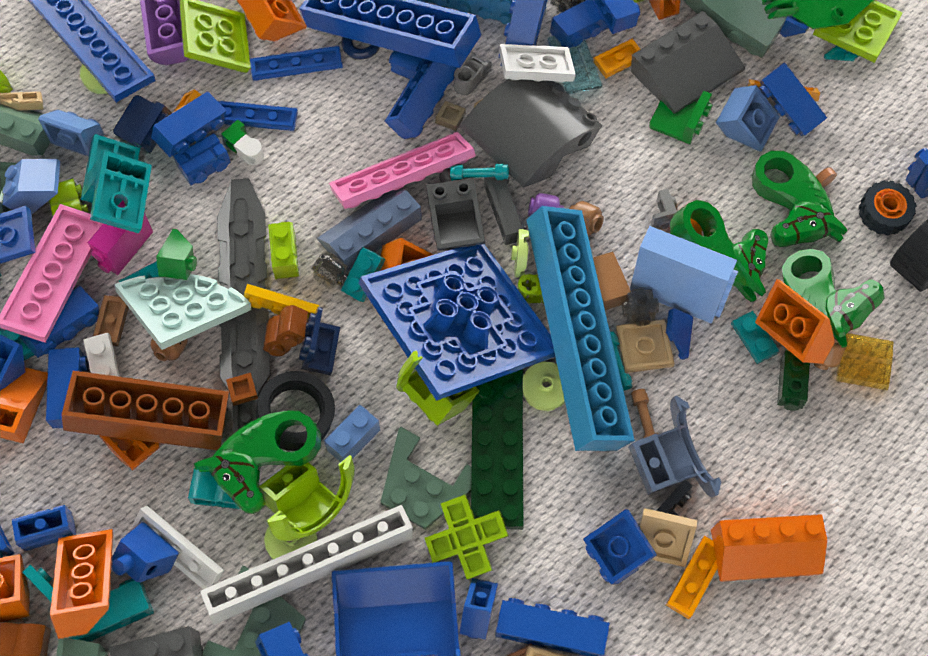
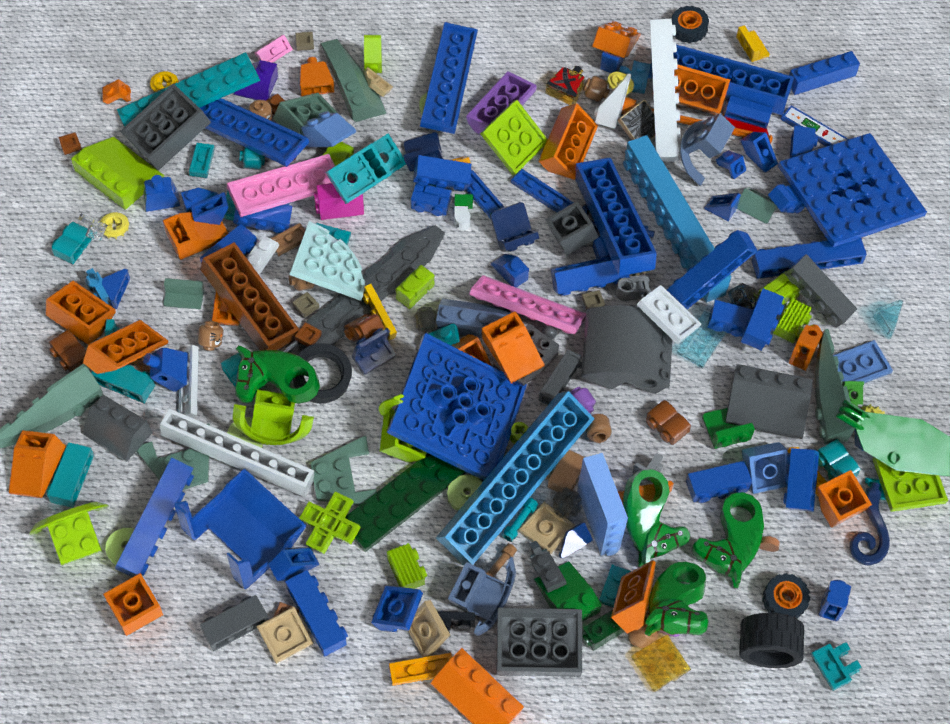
camera: 45 degrees right, 5 degrees down
blue brick [12,504,77,552] -> none
medium blue slope [38,110,105,156] -> none
green slope [156,229,197,280] -> none
medium blue brick [324,405,380,462] -> none
teal bar [450,164,509,181] -> none
yellowish green plate [511,229,529,278] -> none
light orange plate [594,38,640,79] -> none
none -> sand green panel [163,278,204,310]
none -> medium nougat head [197,321,224,351]
none -> dark tan plate [292,292,319,318]
none -> lime brick [387,543,427,589]
none -> orange slope [482,311,545,383]
none -> dark blue bracket [490,202,540,252]
none -> blue slope [491,254,529,288]
none -> dark grey slope [496,608,582,677]
none -> dark grey hinge [529,541,567,593]
none -> green slope [534,561,602,622]
none -> dark grey brick [546,201,599,256]
none -> dark orange brick [646,400,691,445]
none -> blue brick [686,461,752,503]
none -> orange slope [817,470,872,528]
none -> teal brick [818,439,861,480]
none -> dark blue plant [849,482,890,566]

